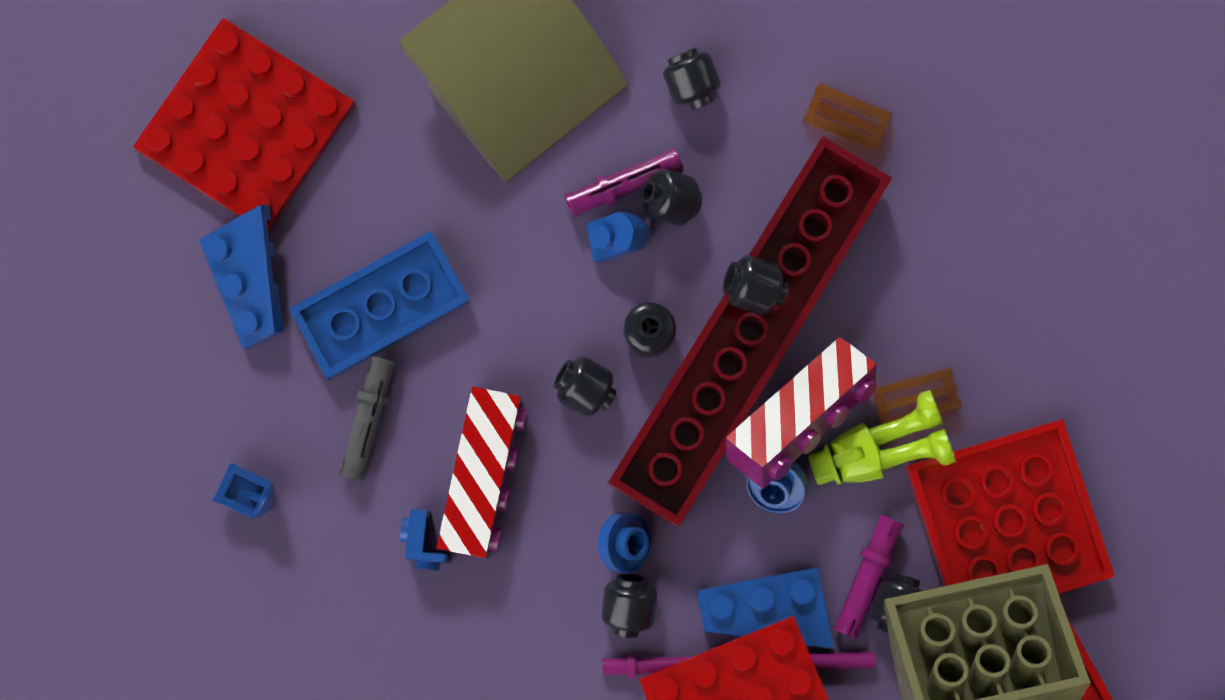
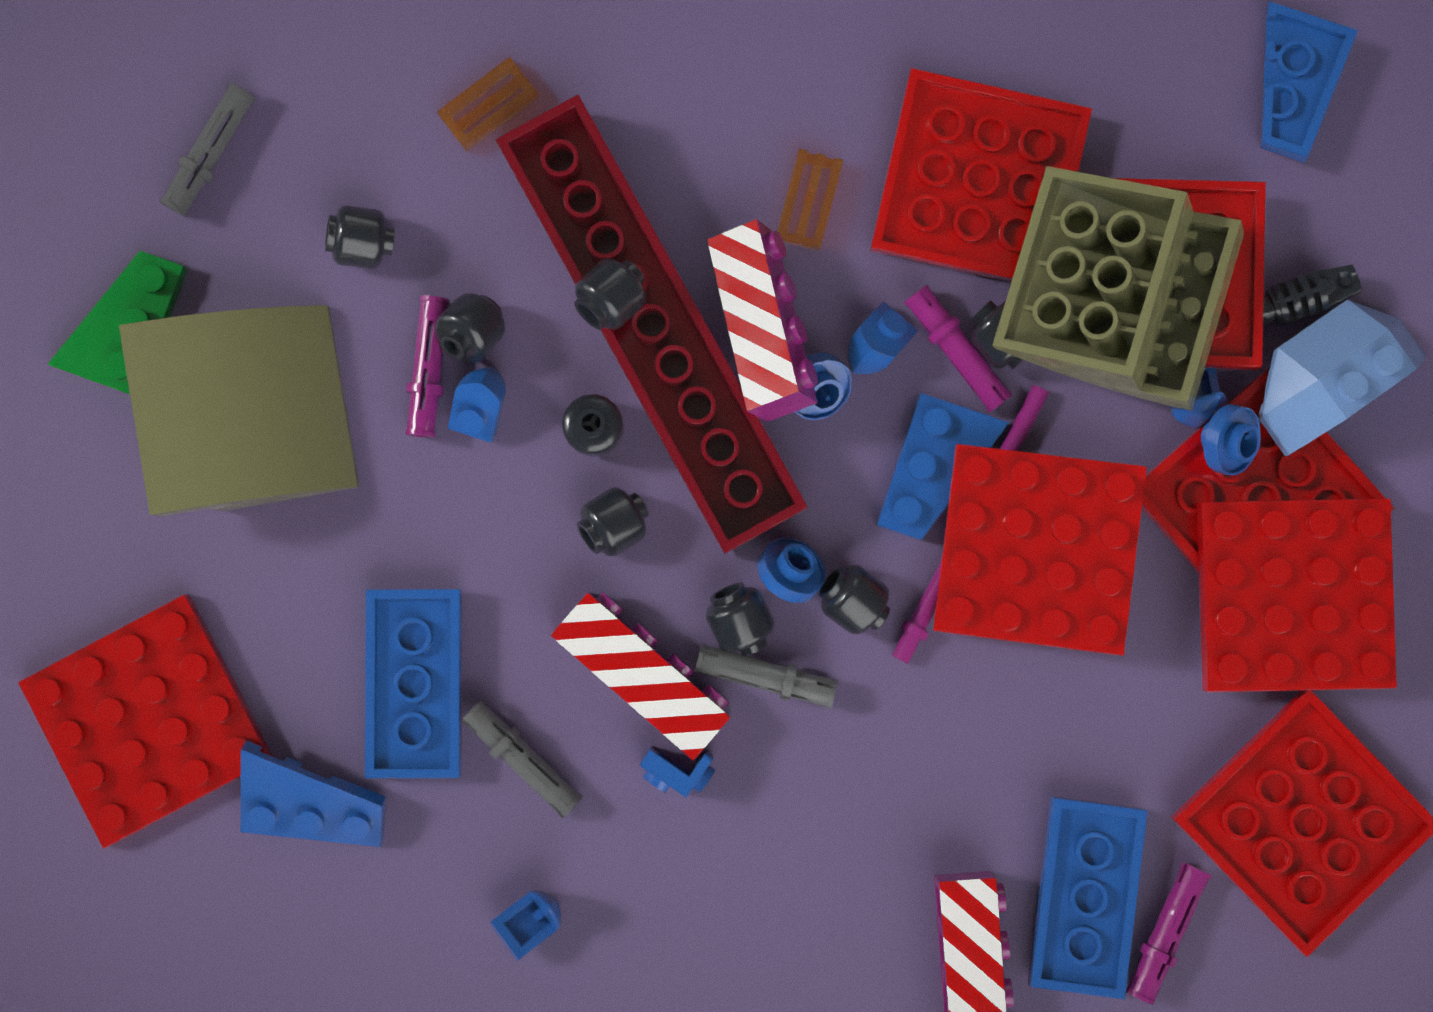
camera: 60 degrees left, 5 degrees up
lime piece [808,389,956,486] -> none
none -> dark grey pin [695,643,838,709]
none -> black head [706,582,774,656]
none -> blue plate [848,301,918,375]

